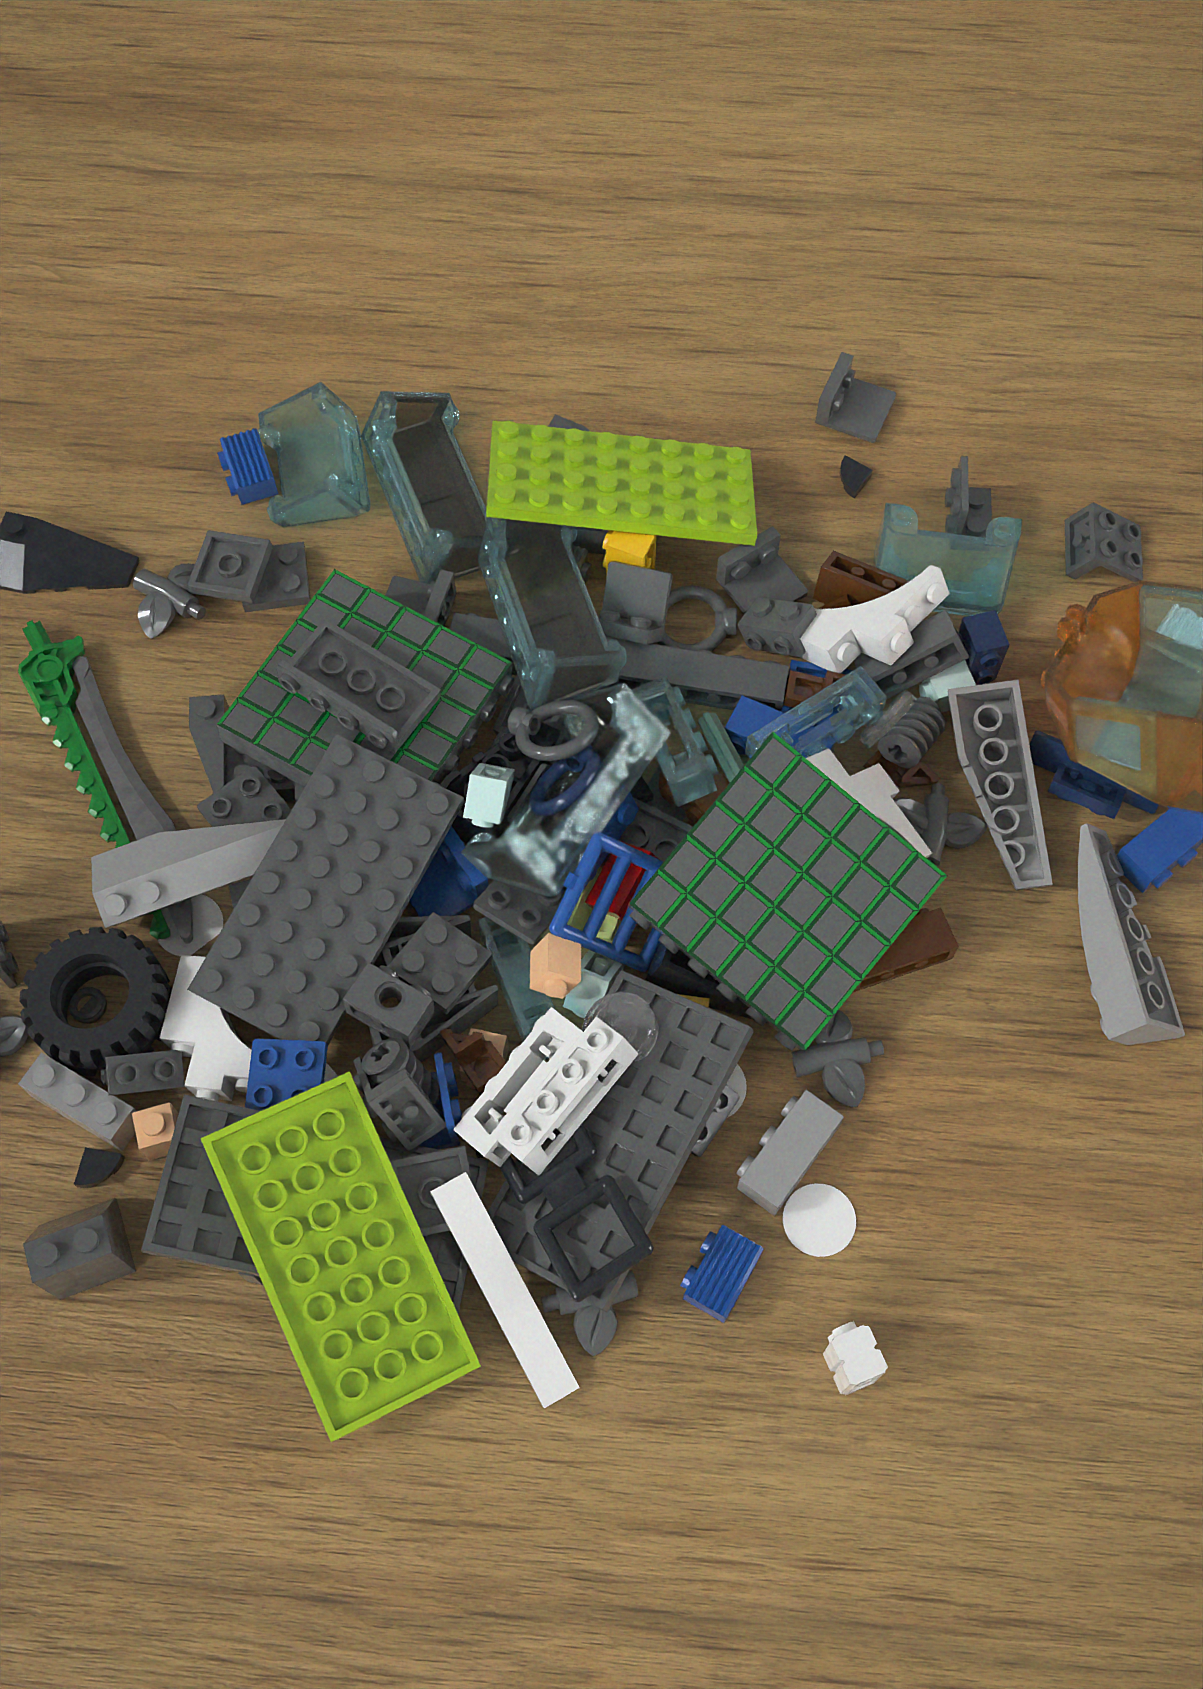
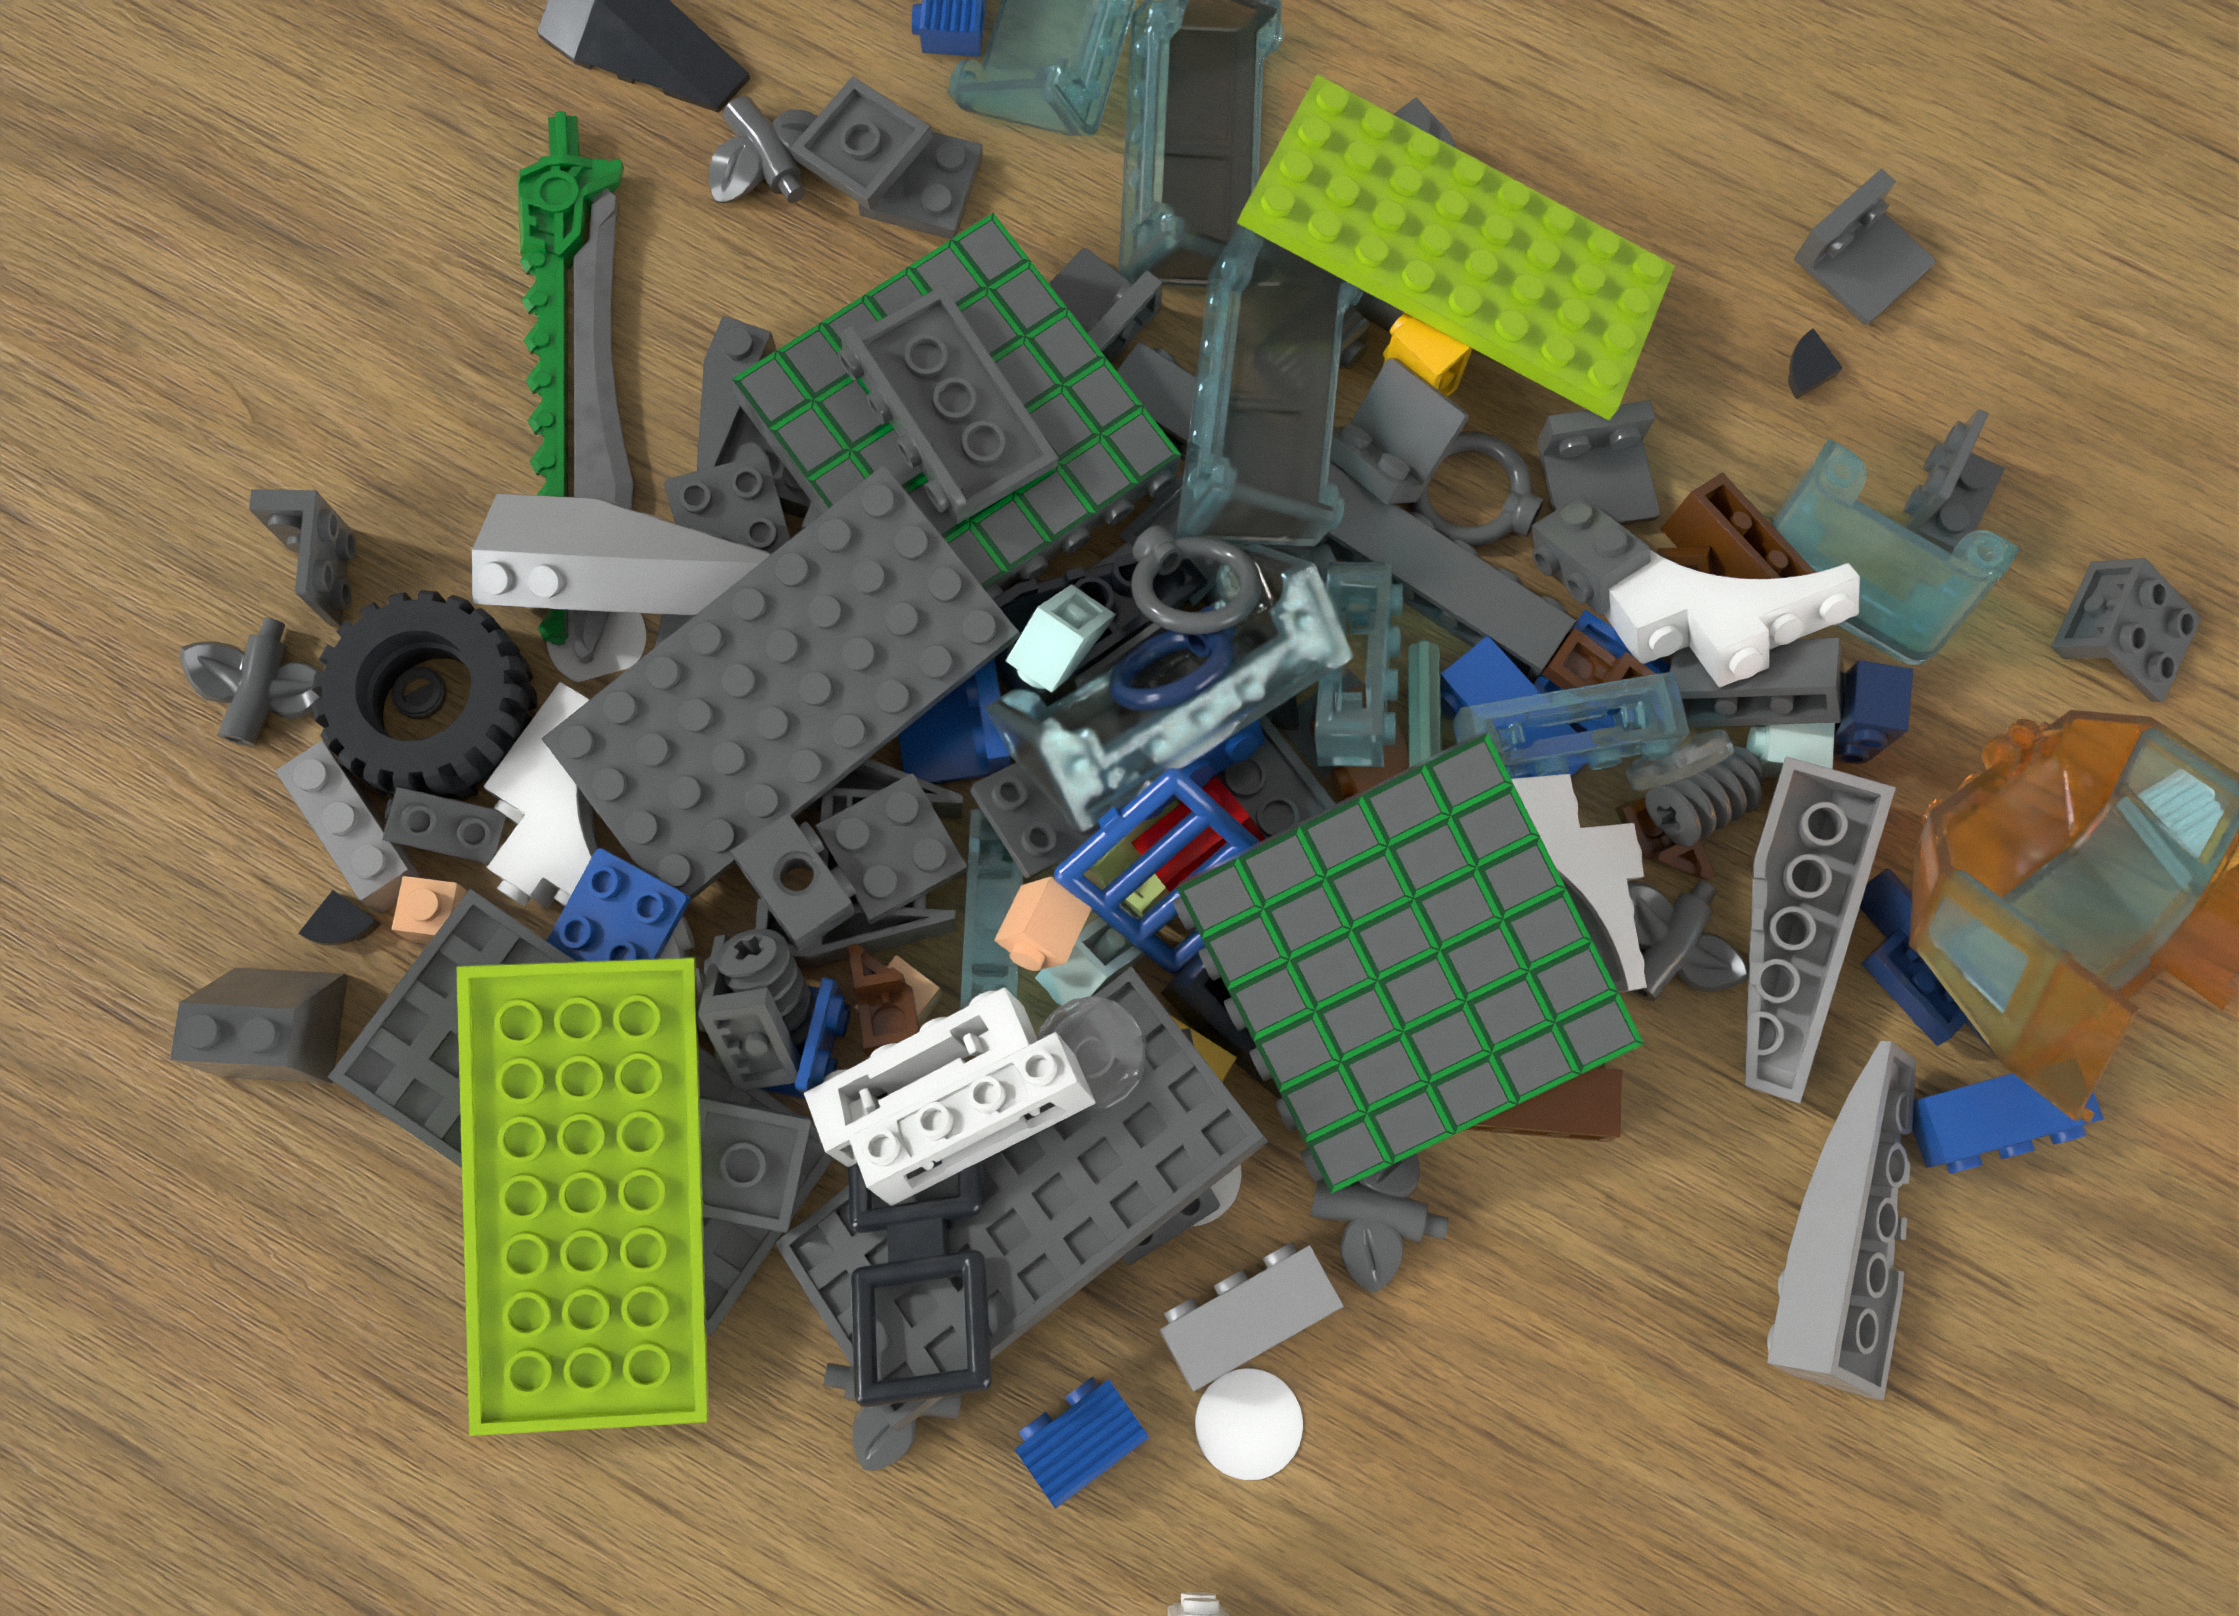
camera: 20 degrees right, 10 degrees up
white tile [430,1172,580,1408] -> none

